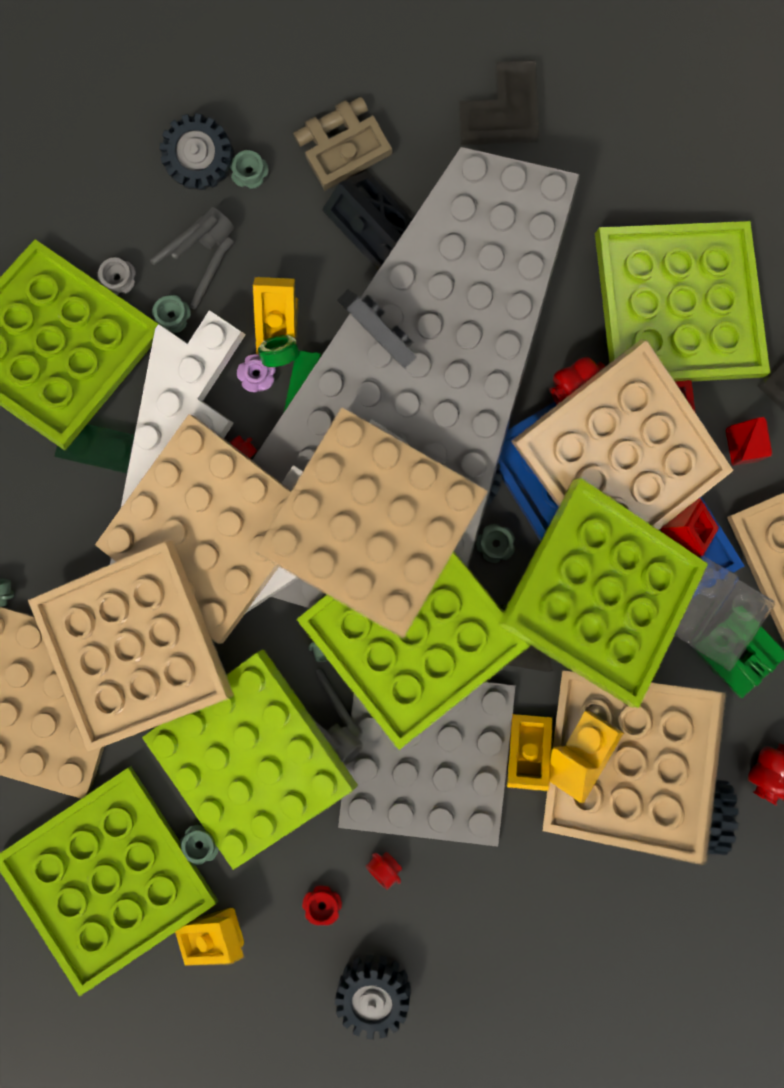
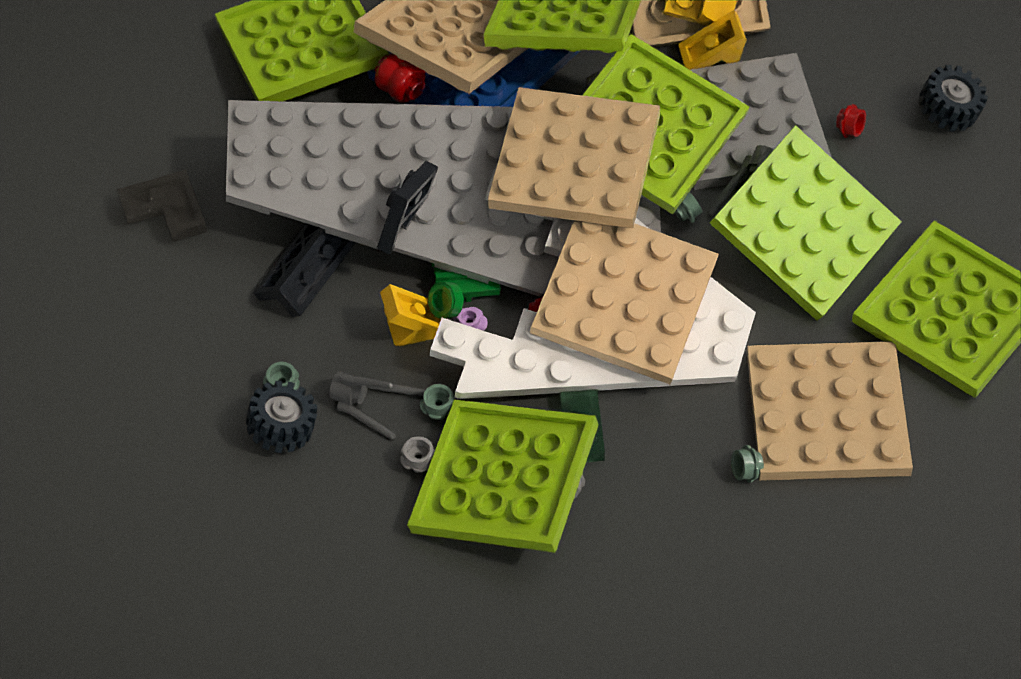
camera: 110 degrees left, 30 degrees down
tan plate [28,540,234,753] -> none
yellow slope [175,908,244,966] -> none
sand green plate [180,825,219,865] -> none
dark tan plate [293,96,392,191] -> none
red plate [302,885,342,926] -> none

